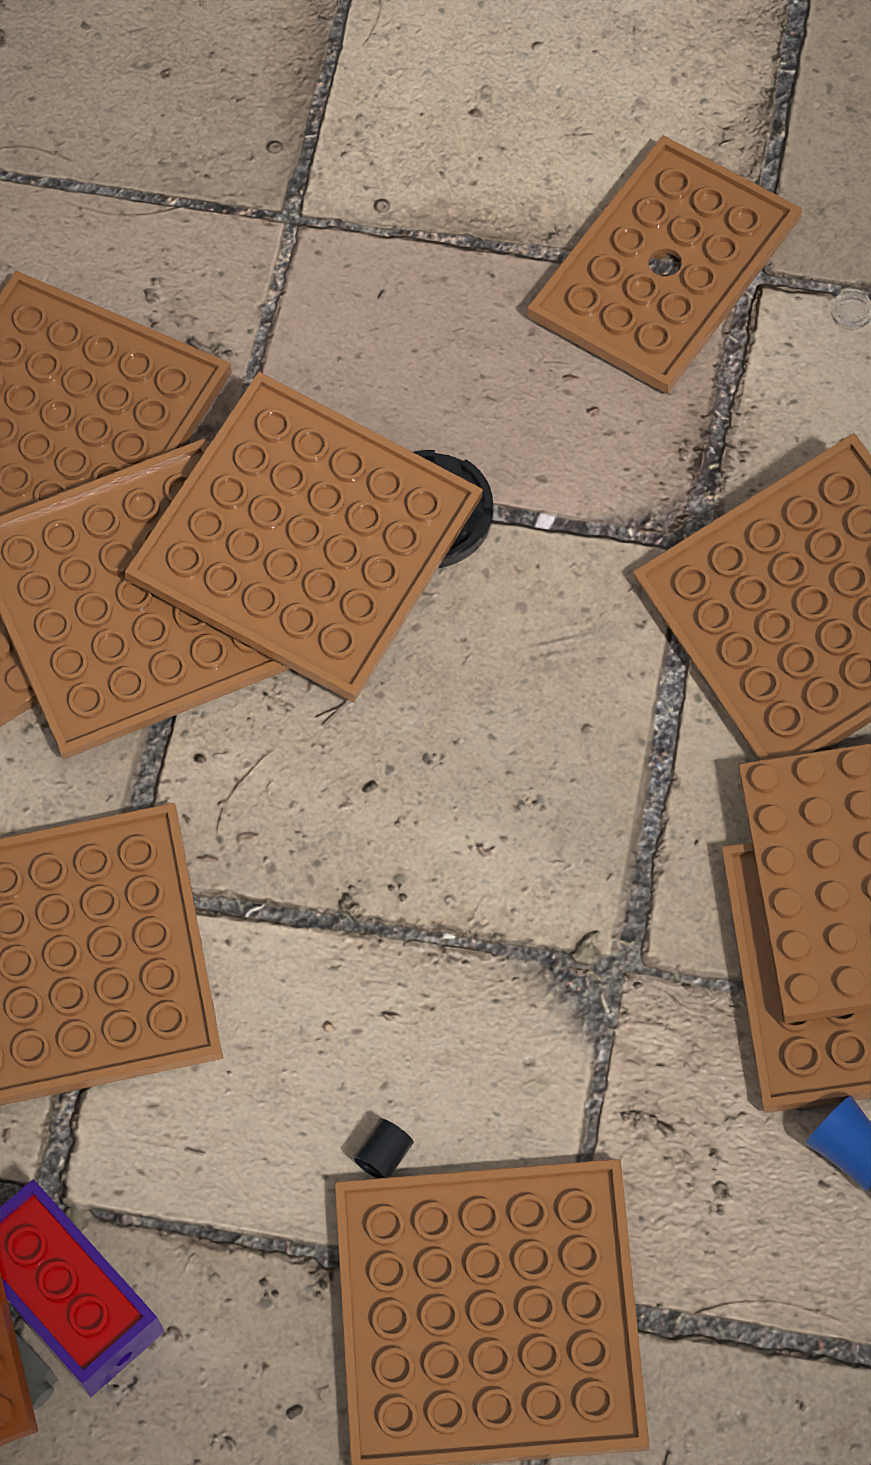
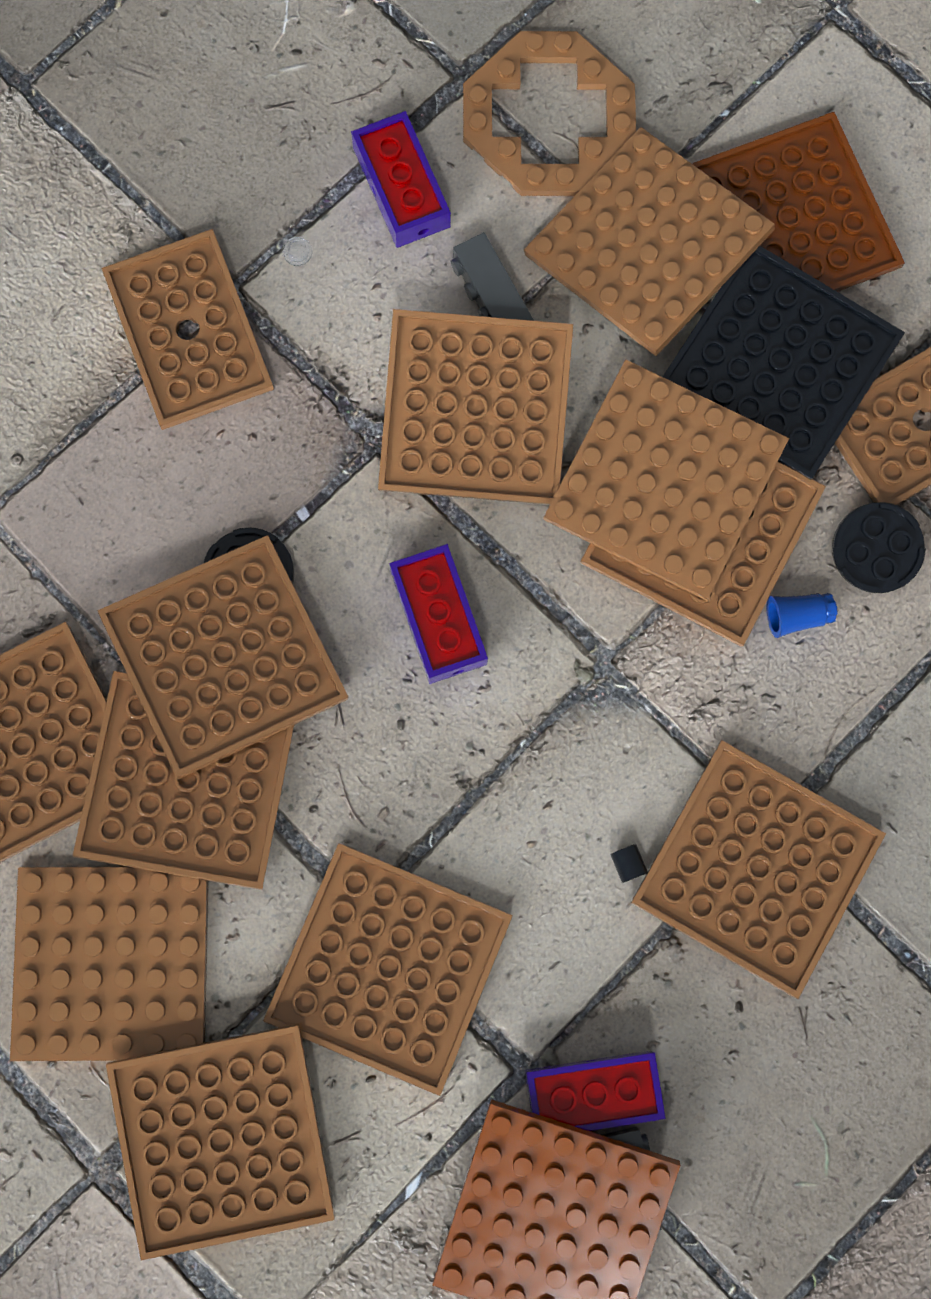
camera: 65 degrees left, 15 degrees up
none -> red brick [389,544,488,684]

